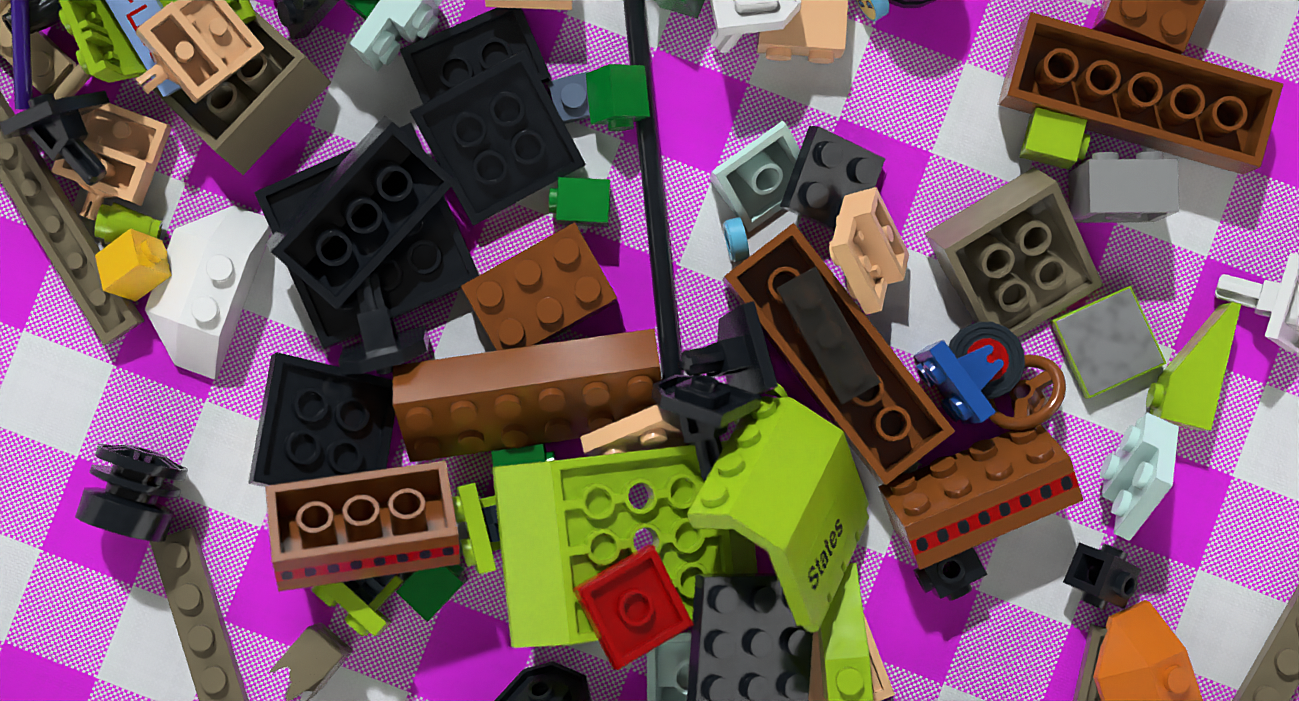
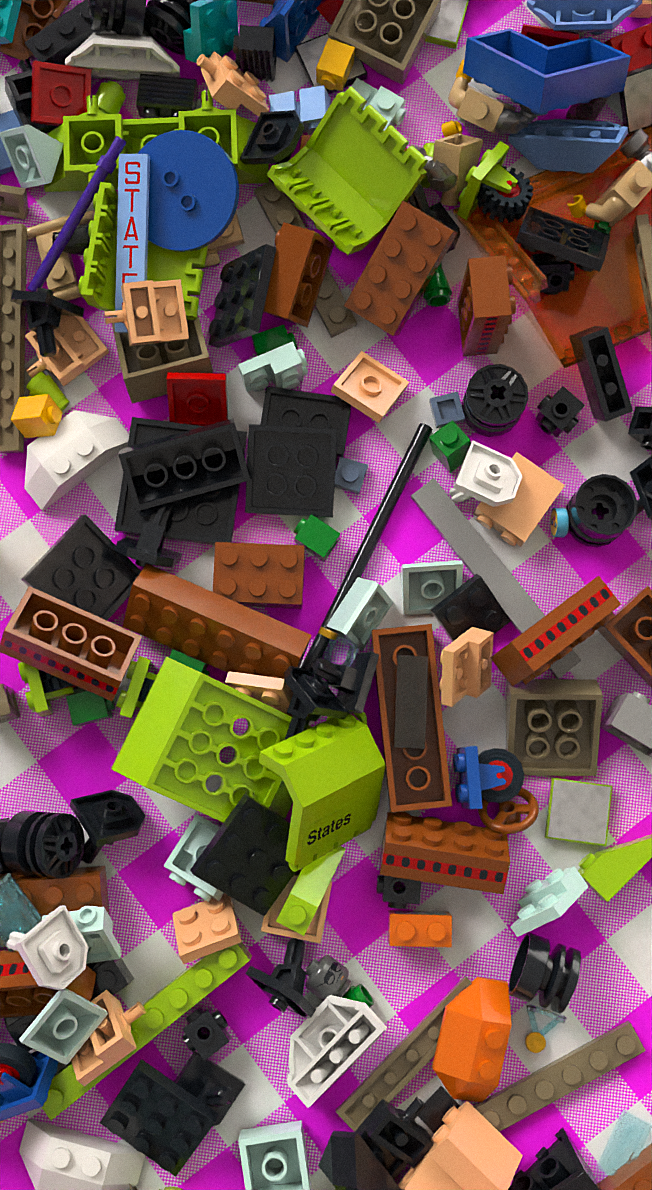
camera: 30 degrees right, 5 degrees down
red tile [572,544,694,670] -> none
green brick [586,64,650,131] -> none
medium azure tile [723,217,750,262] -> none
lime brick [1019,107,1091,170] -> none
black brick [1063,542,1141,610] -> none
none -> red plate [166,372,228,426]
none -> clear light blue piece [318,626,359,667]
none -> light aqua slope [326,577,393,651]
none -> orange brick [388,910,452,947]
none -> light grey tile [411,478,582,679]
none -> dark orange brick [490,576,621,686]
none -> black wheel [508,932,581,1014]
none -> clear light blue piece [525,1004,567,1053]

